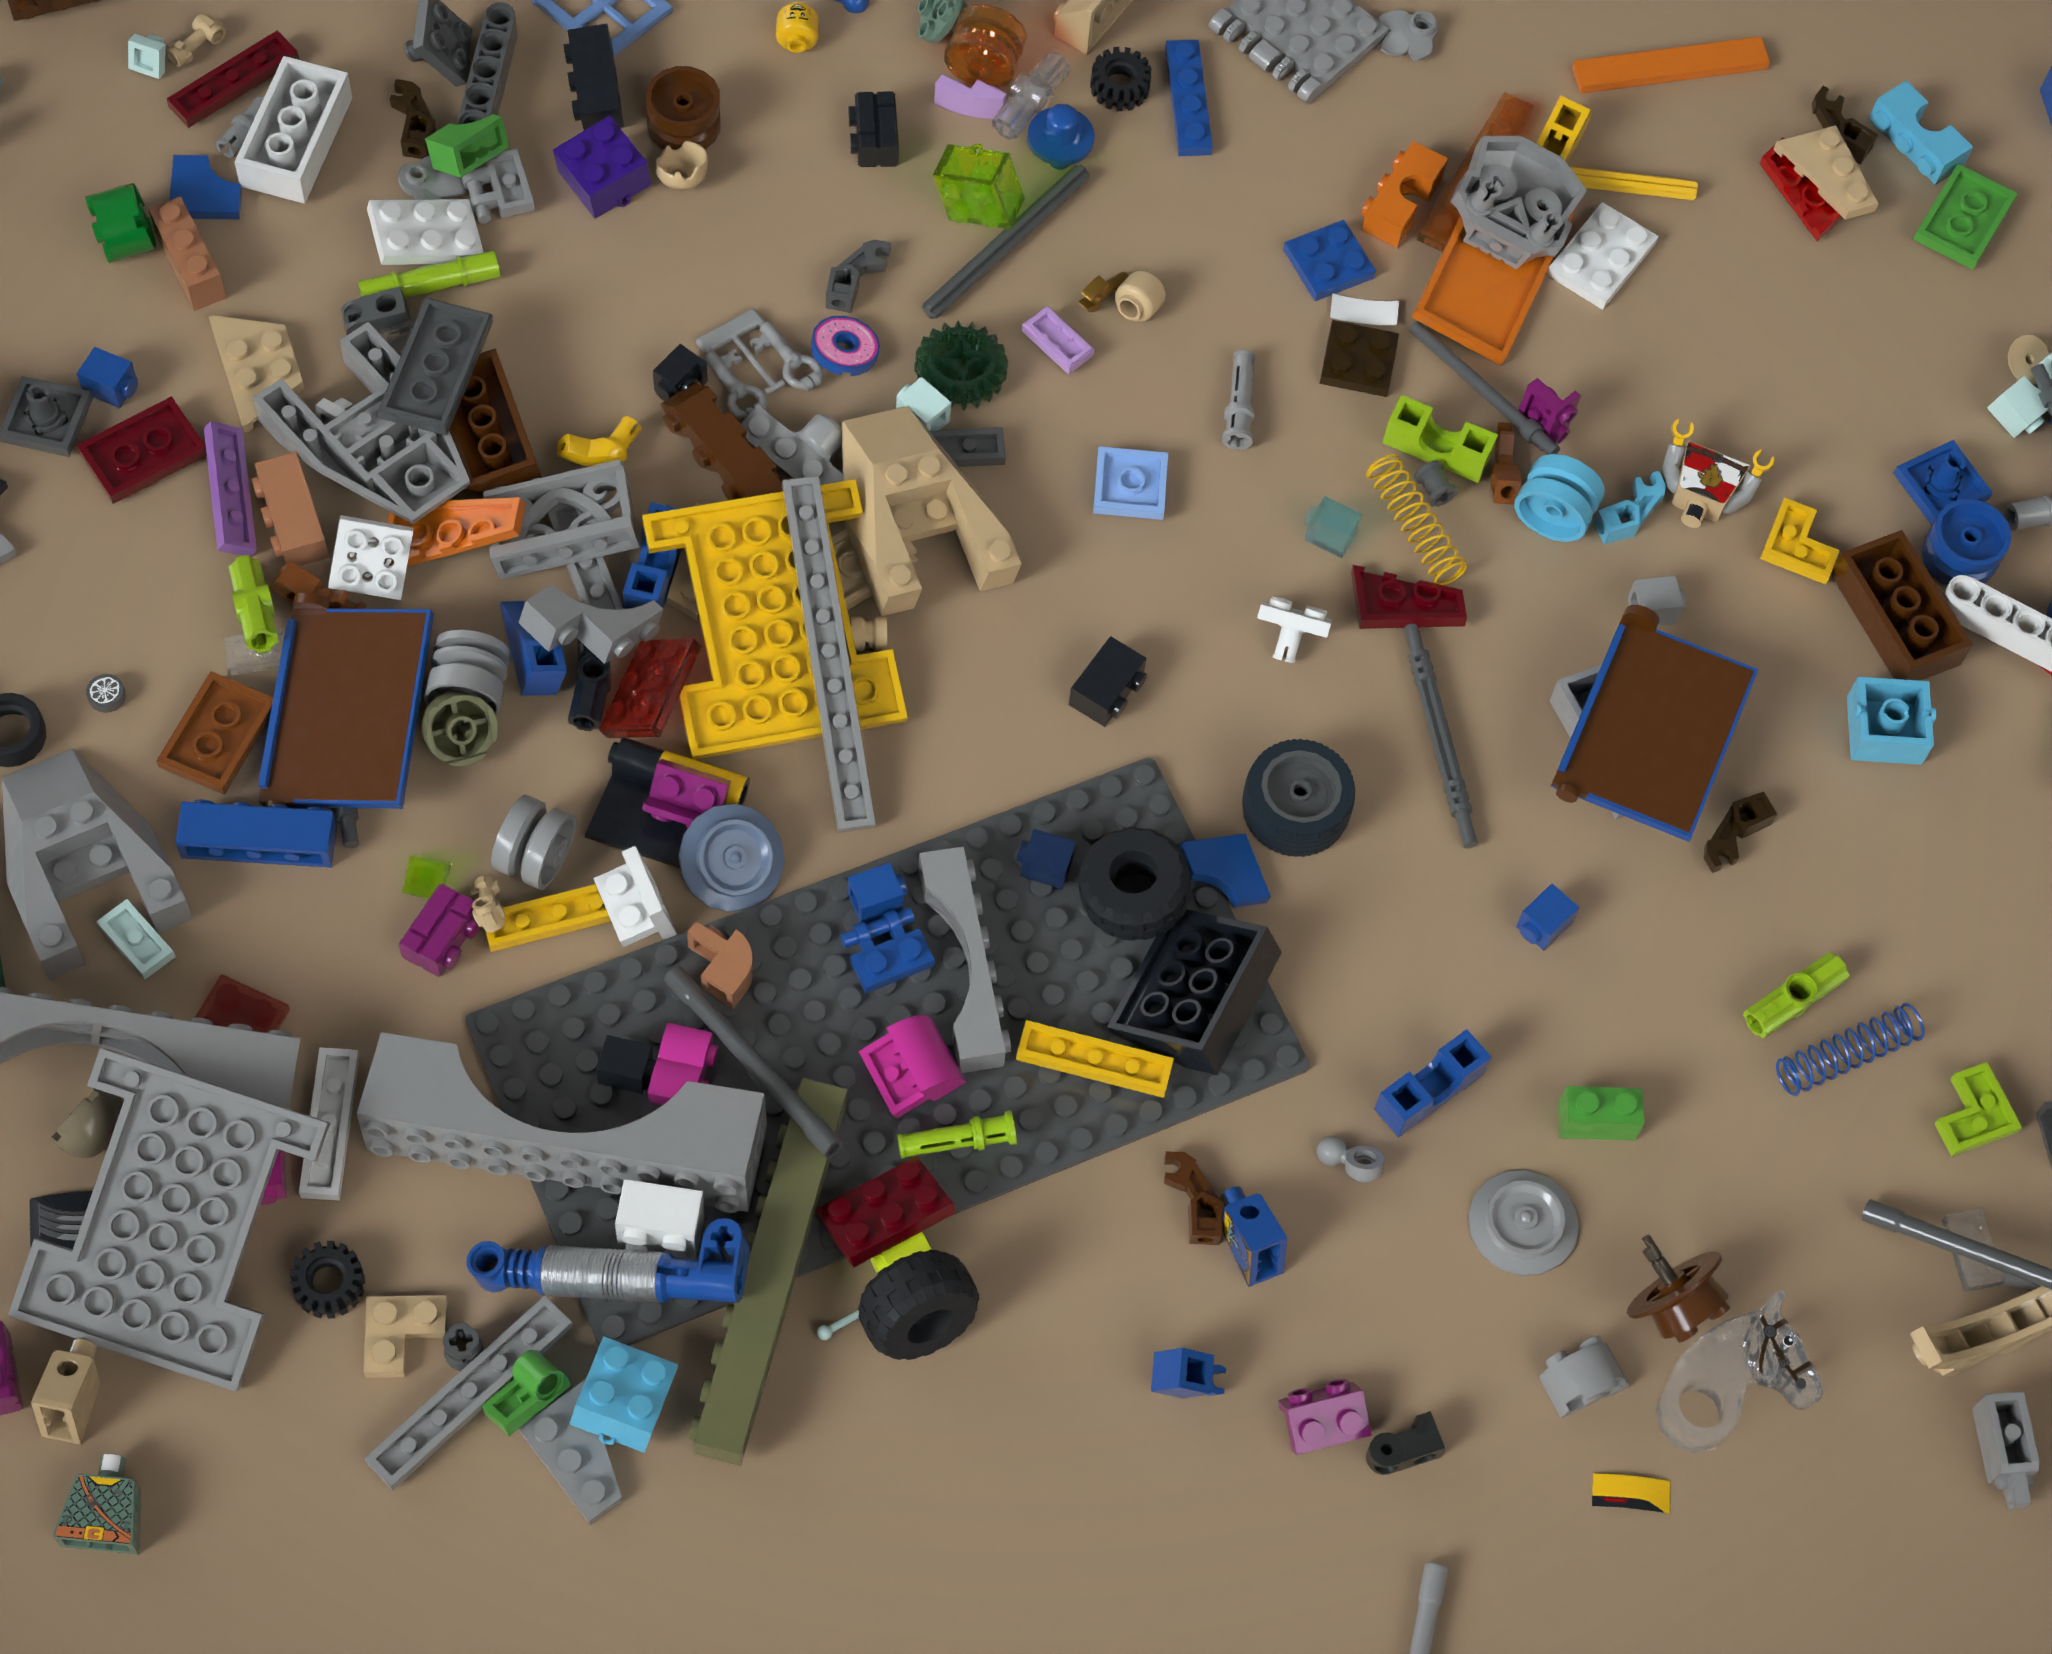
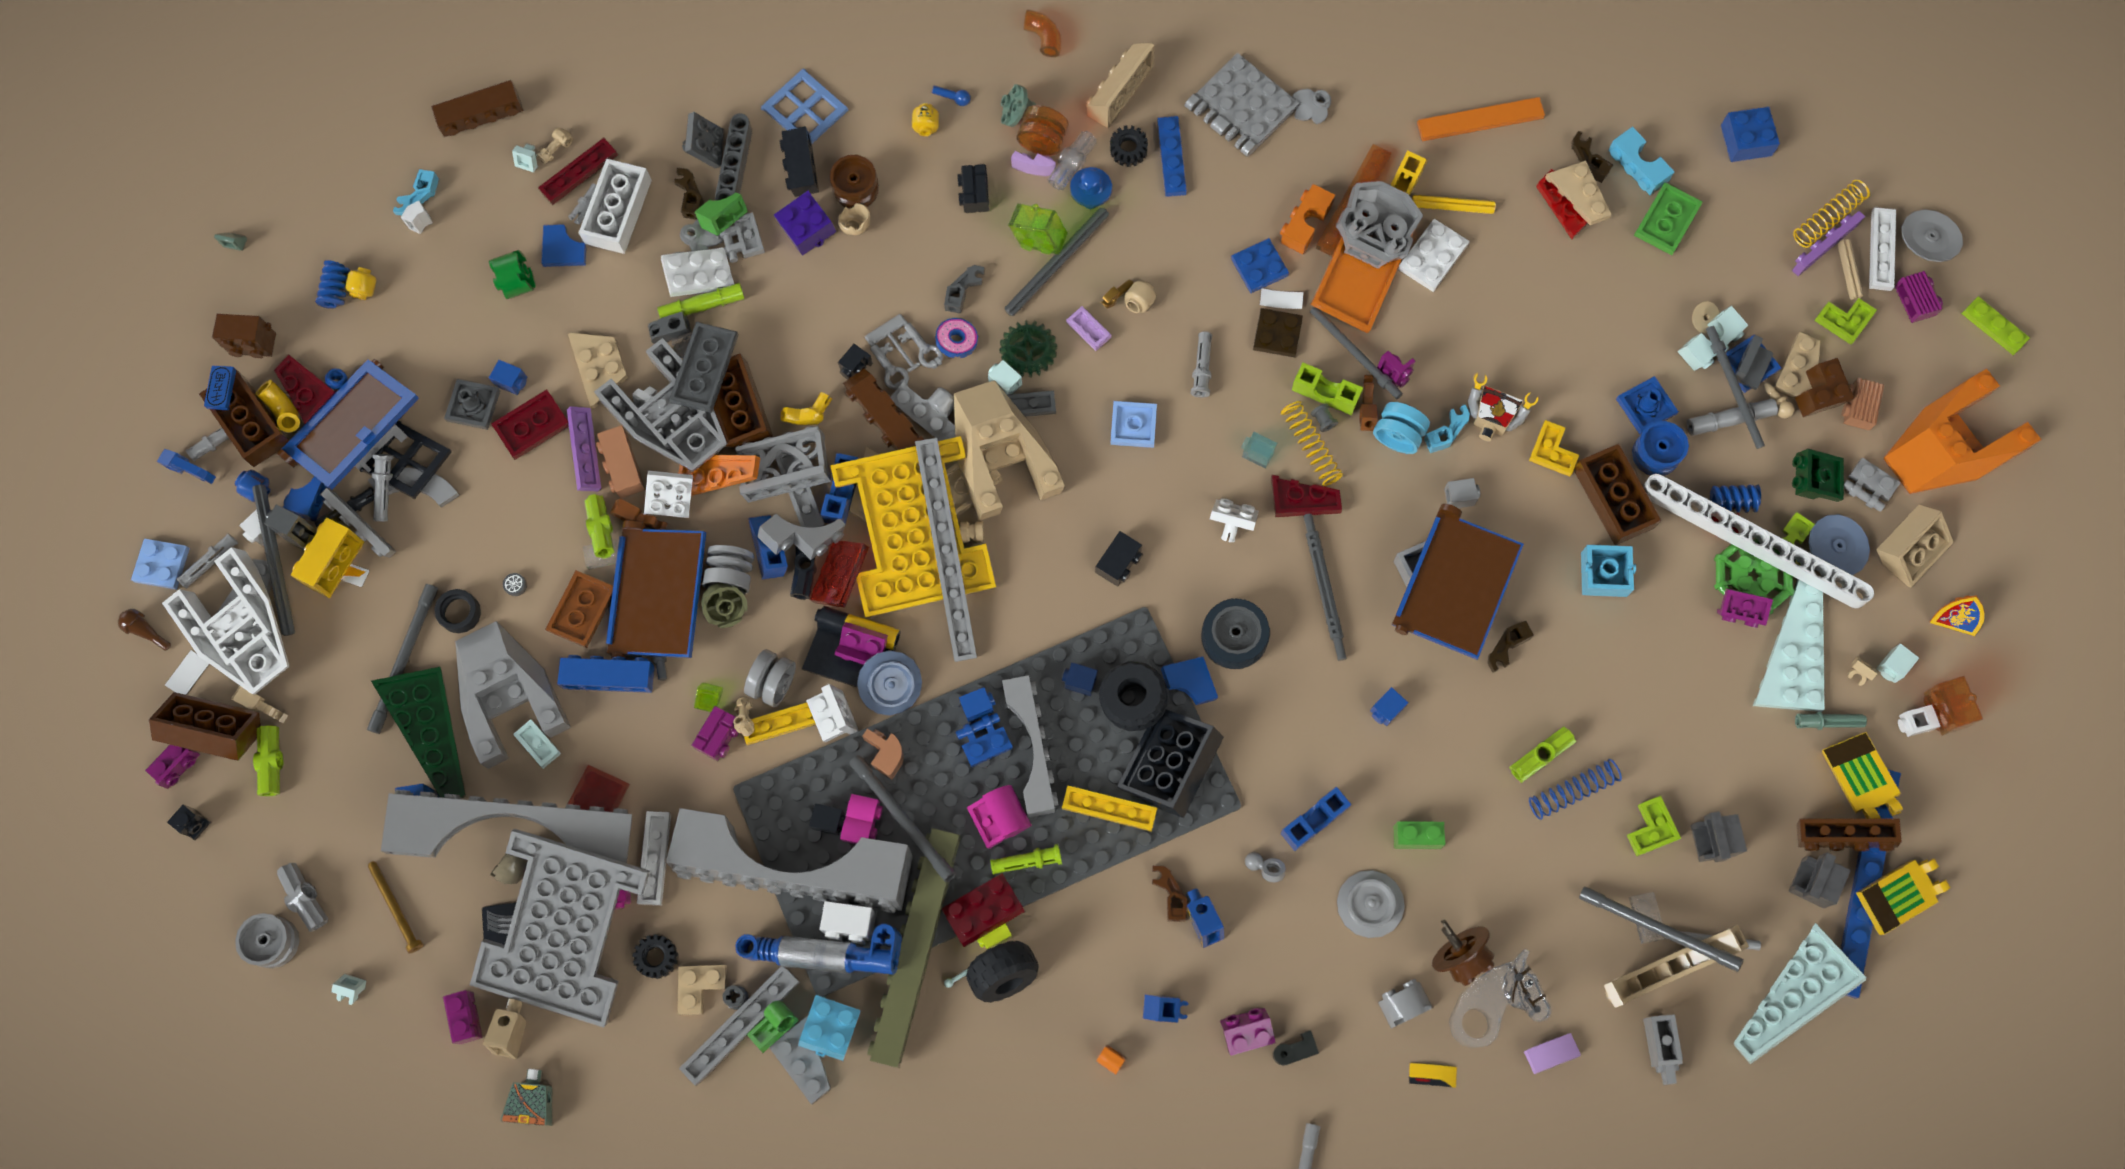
camera: 10 degrees right, 10 degrees up
nougat brick [148,196,227,311] -> none
none -> orange brick [1096,1045,1126,1075]
none -> lavender slope [1524,1033,1581,1074]

